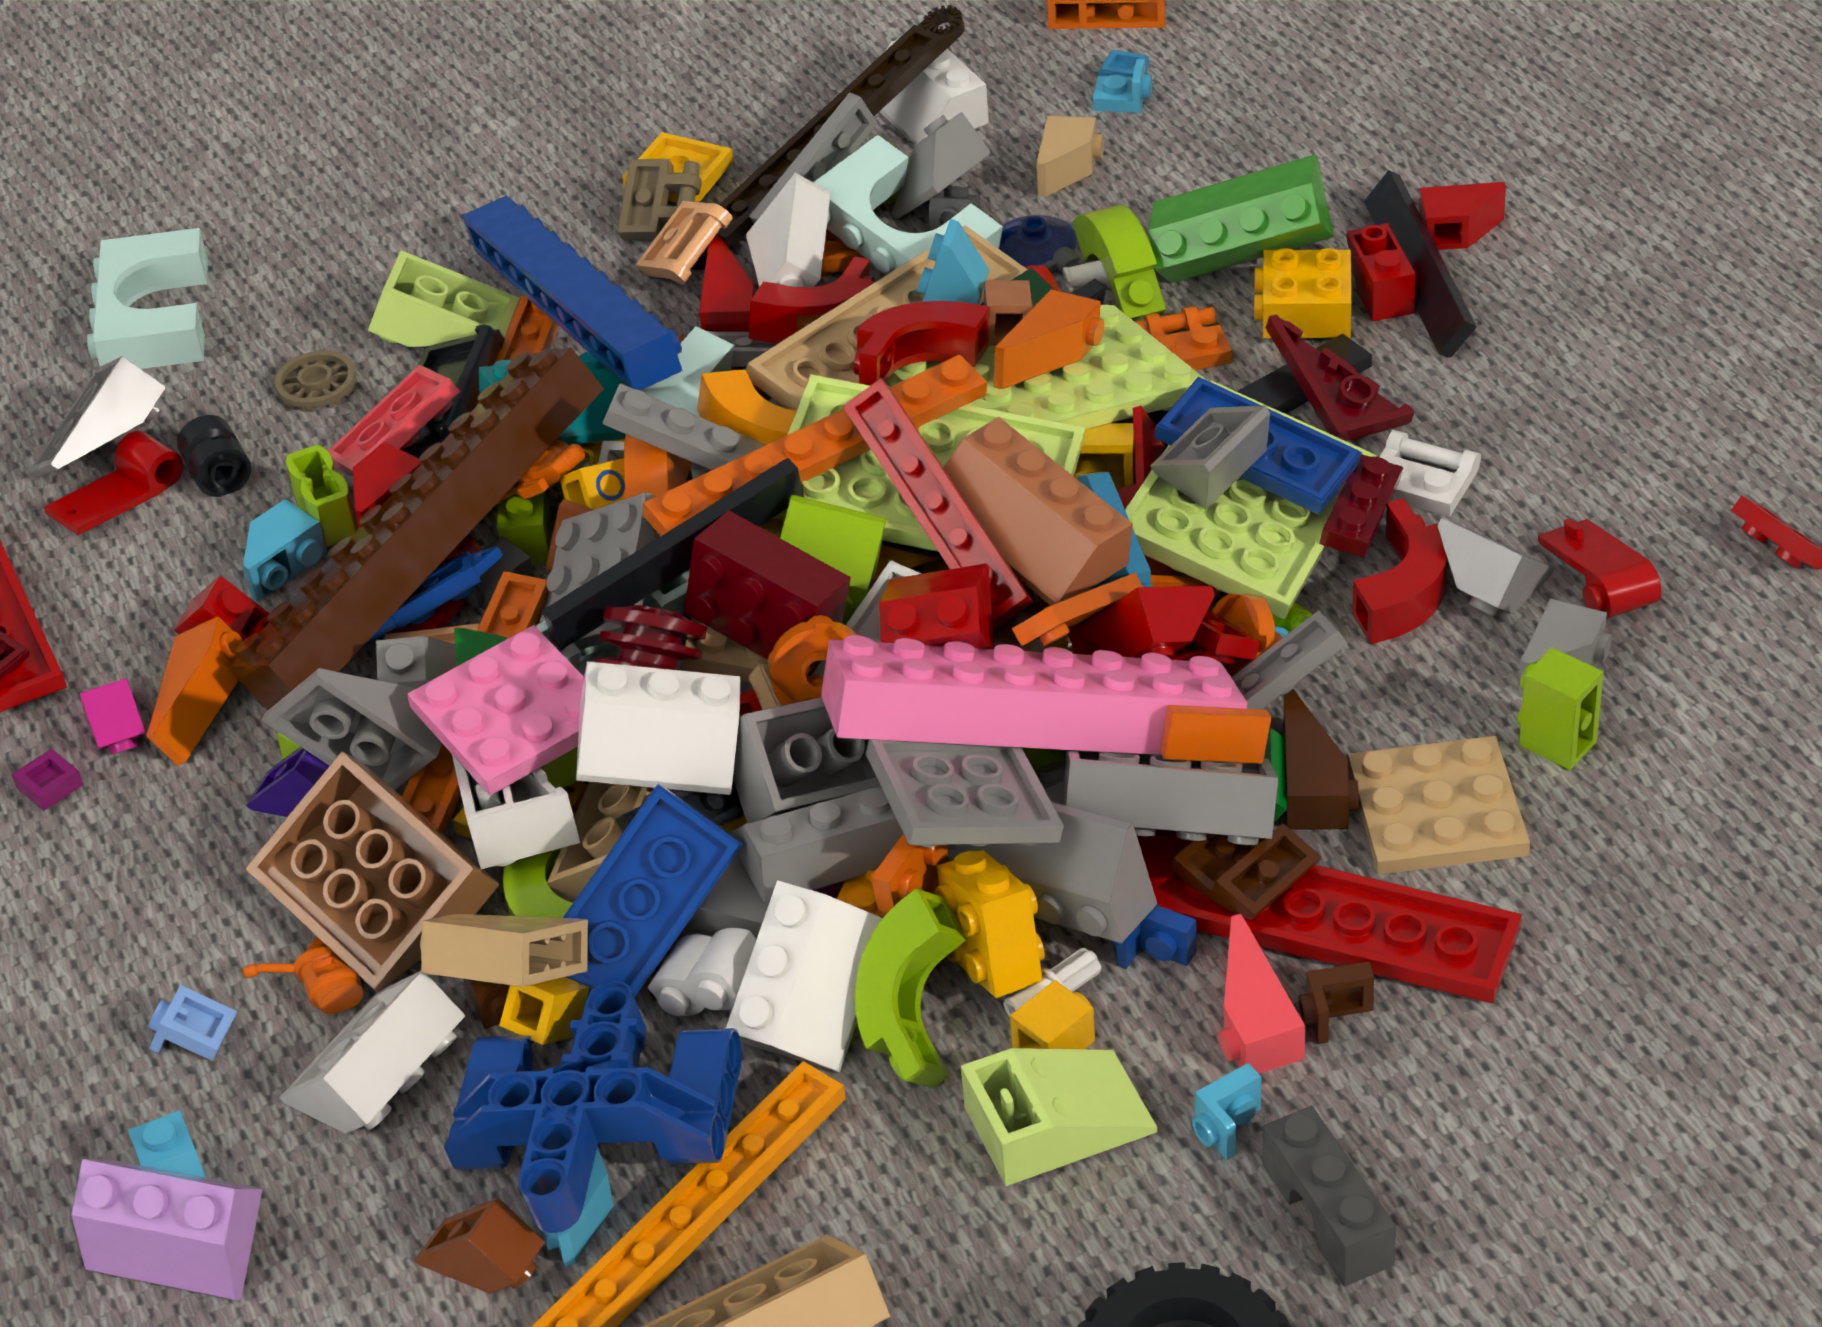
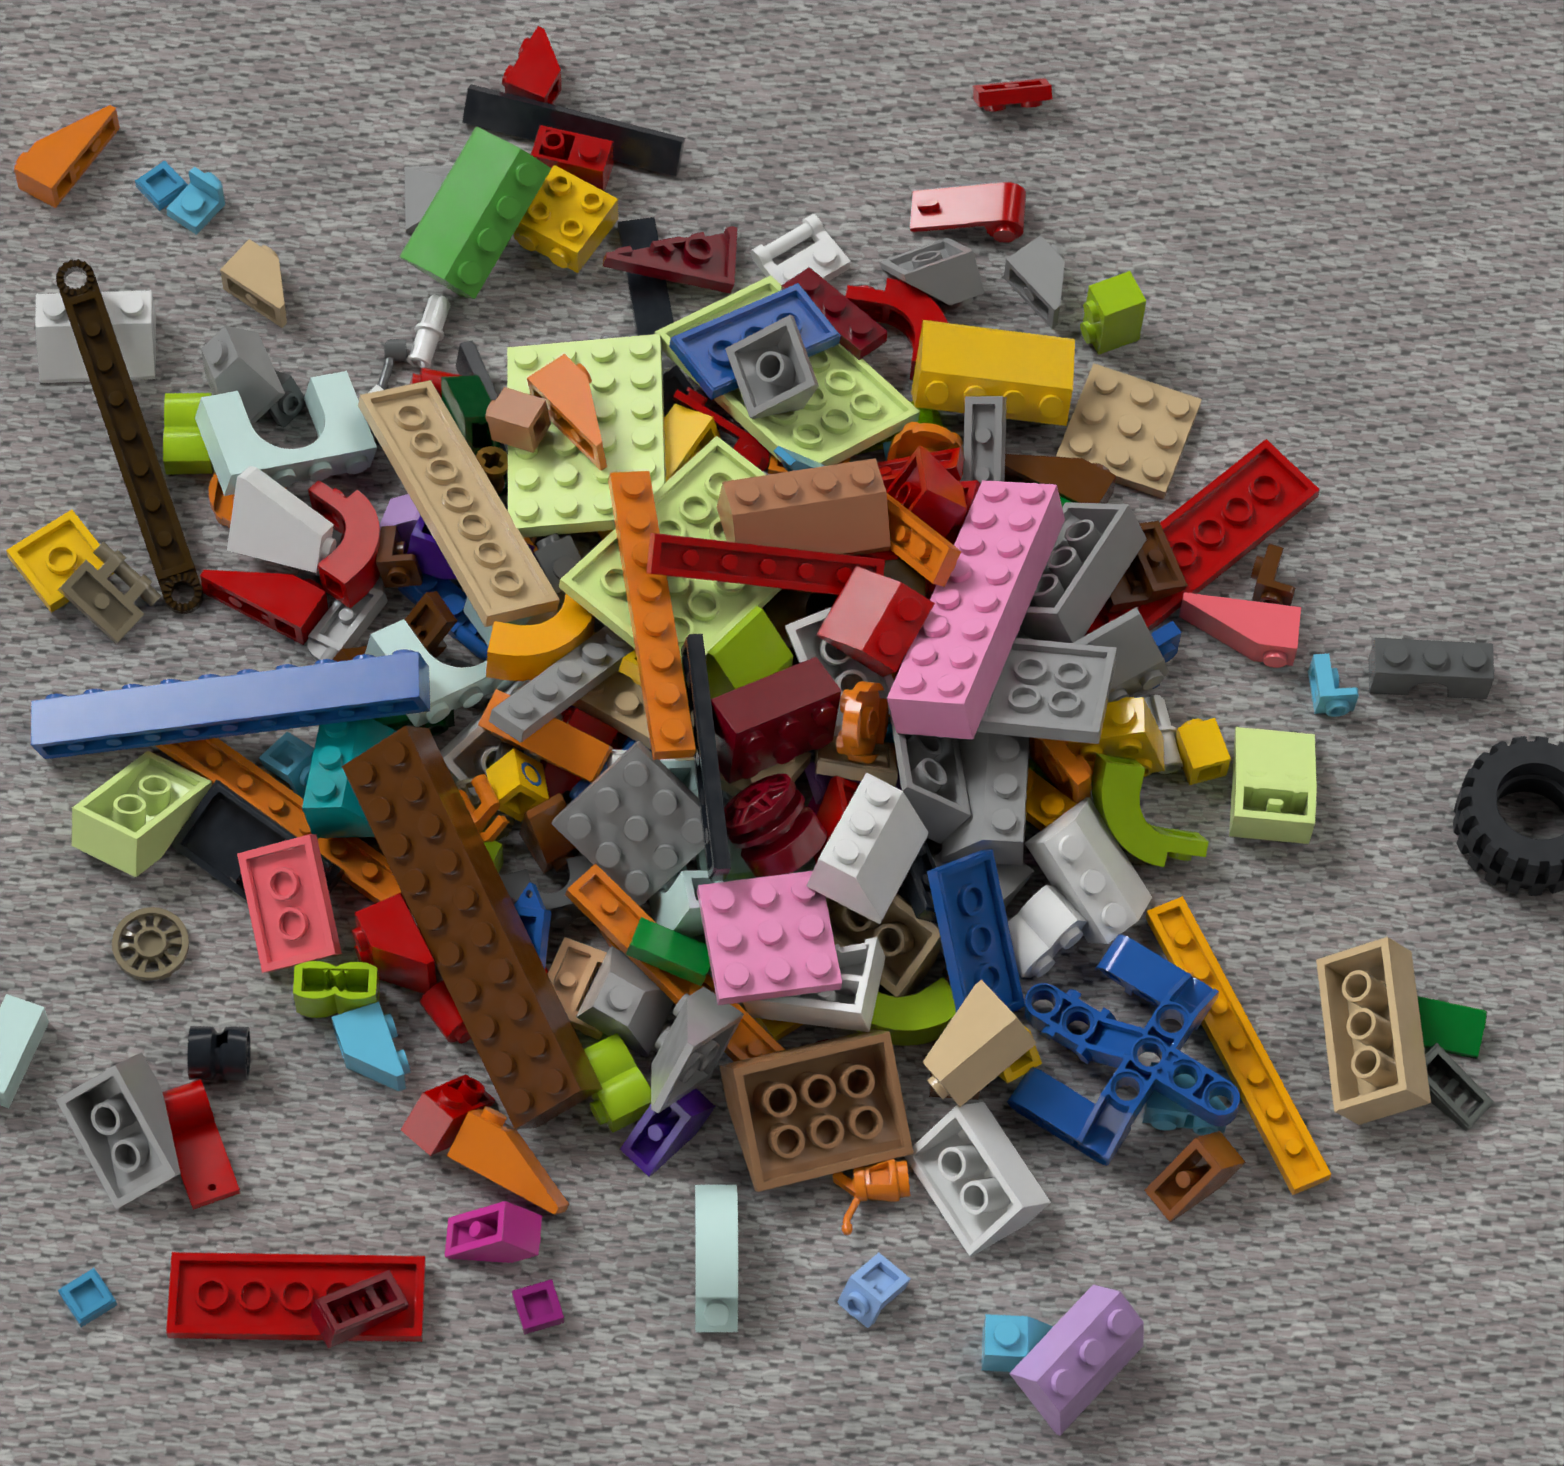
camera: 70 degrees left, 20 degrees up
light nougat plate [635,201,733,285] -> none
light grey plate [749,92,878,224] -> none
red arch [853,301,990,386] -> none
medium azure slope [916,219,989,305] -> none
clear blue dish [999,215,1077,267] -> none
lime arch [1072,204,1166,321] -> none
orange plate [1134,306,1232,370] -> none
orange tile [1160,705,1271,764] -> none
none -> light aqua arch [695,1185,738,1332]
none -> yellow slope [911,320,1075,426]

